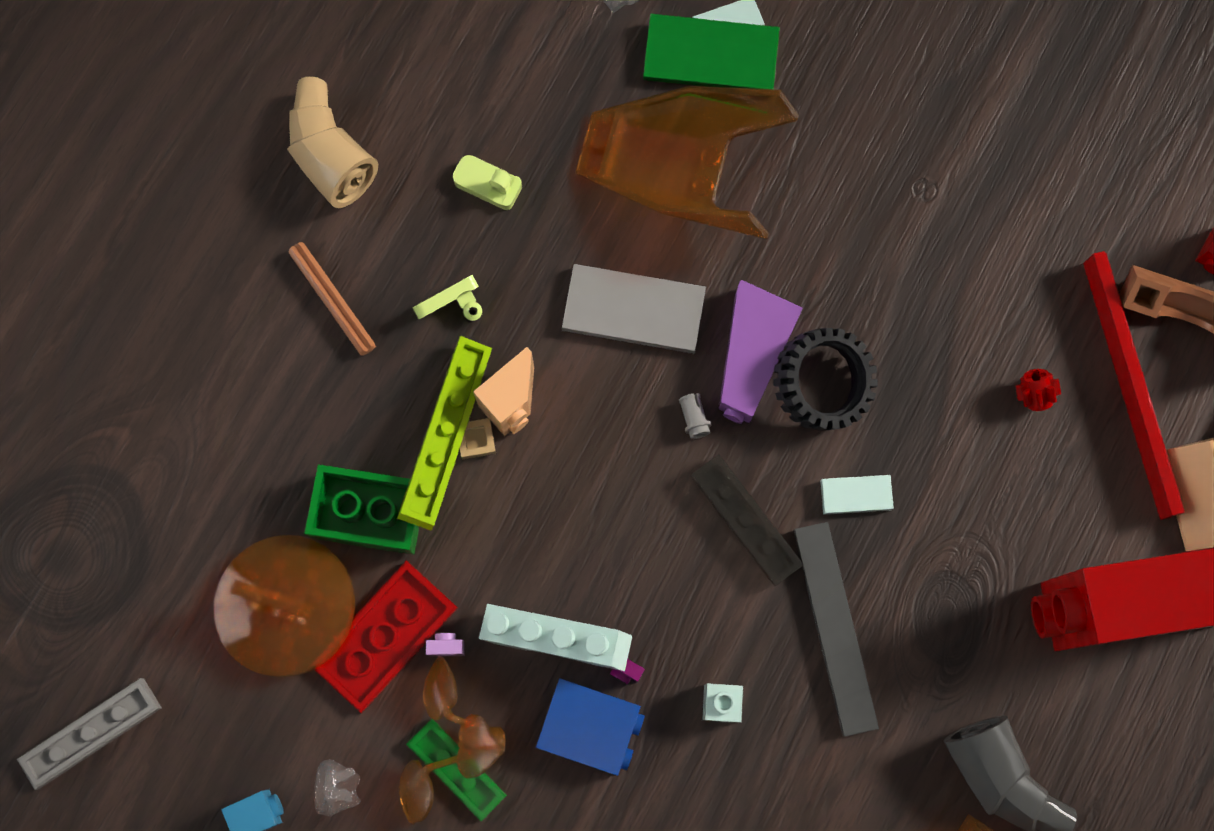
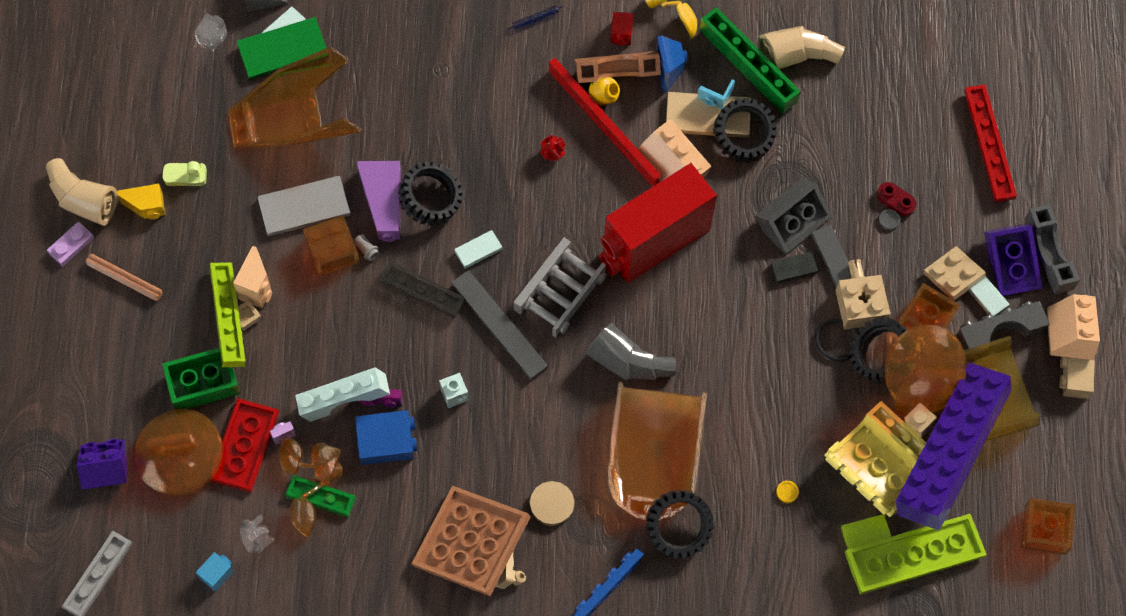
camera: 25 degrees left, 10 degrees down
yellowish green piece [412,275,482,321] -> none
none -> lavender plate [47,221,94,266]
none -> dark purple slope [77,439,128,489]
none -> yellow slope [117,184,166,219]
none -> clear orange brick [303,215,359,276]
none -> clear blue piece [508,5,563,30]
none -> light grey fence [514,238,607,338]
none -> yellow head [589,77,620,106]

